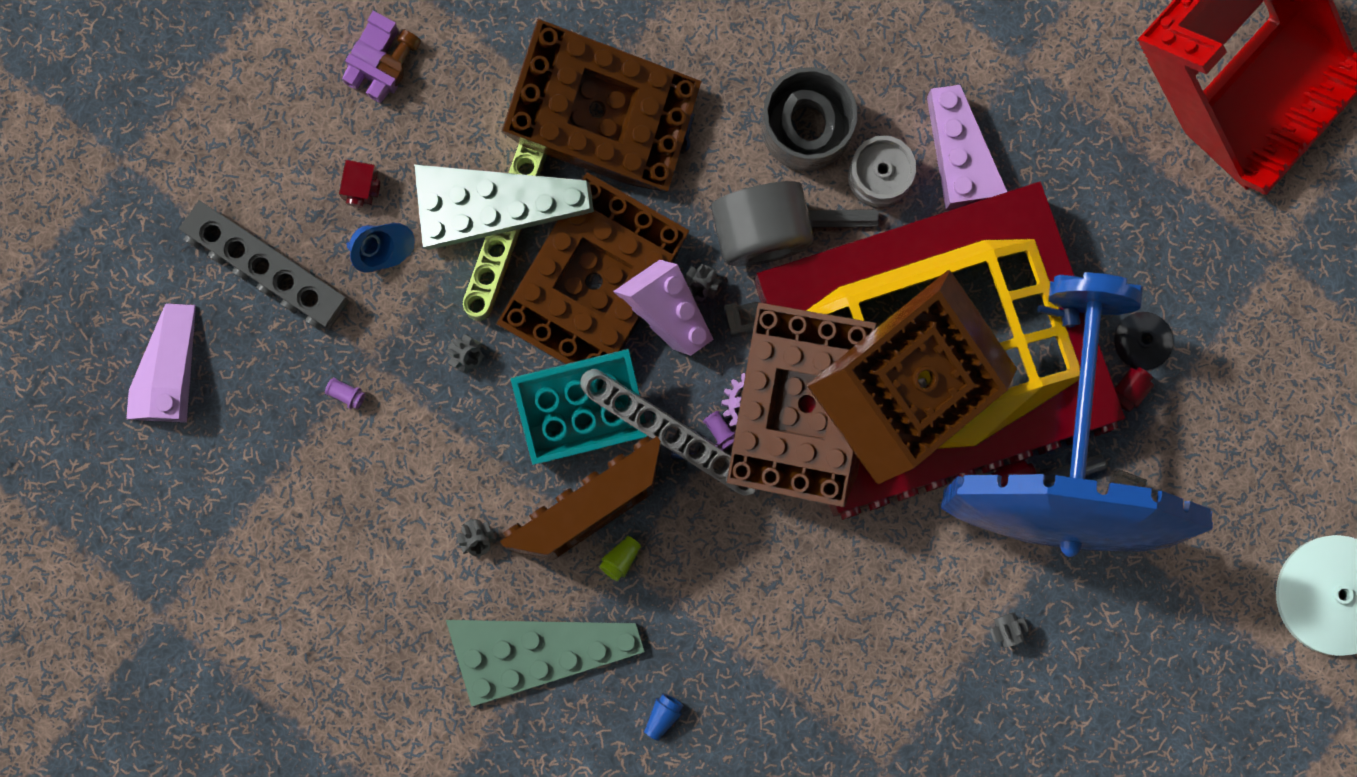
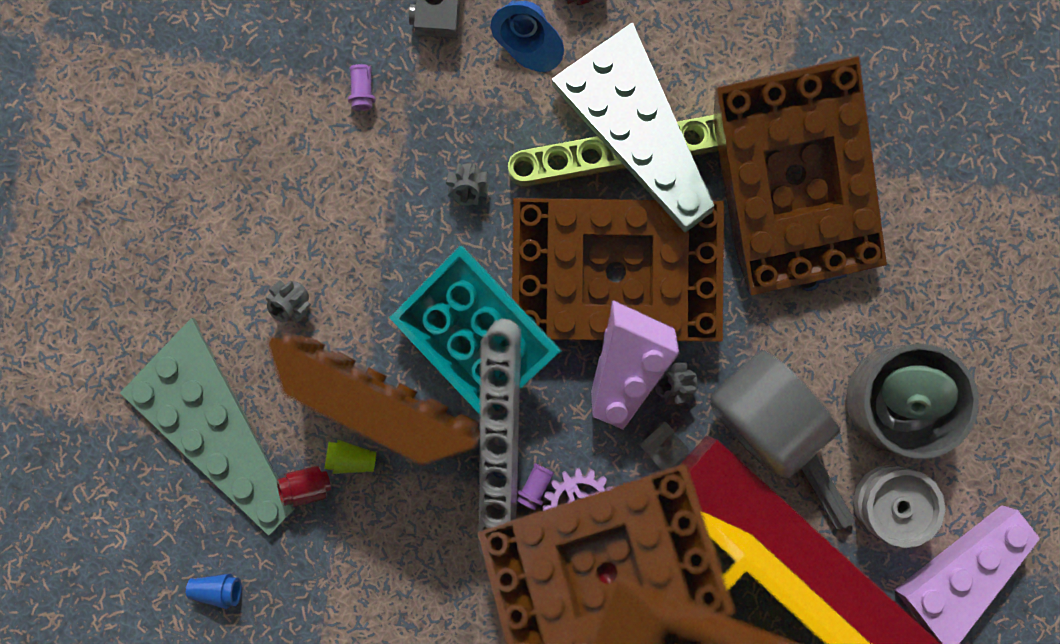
camera: 65 degrees right, 5 degrees up
none -> dark red brick [277,465,331,508]
none -> sand green dish [882,366,958,420]

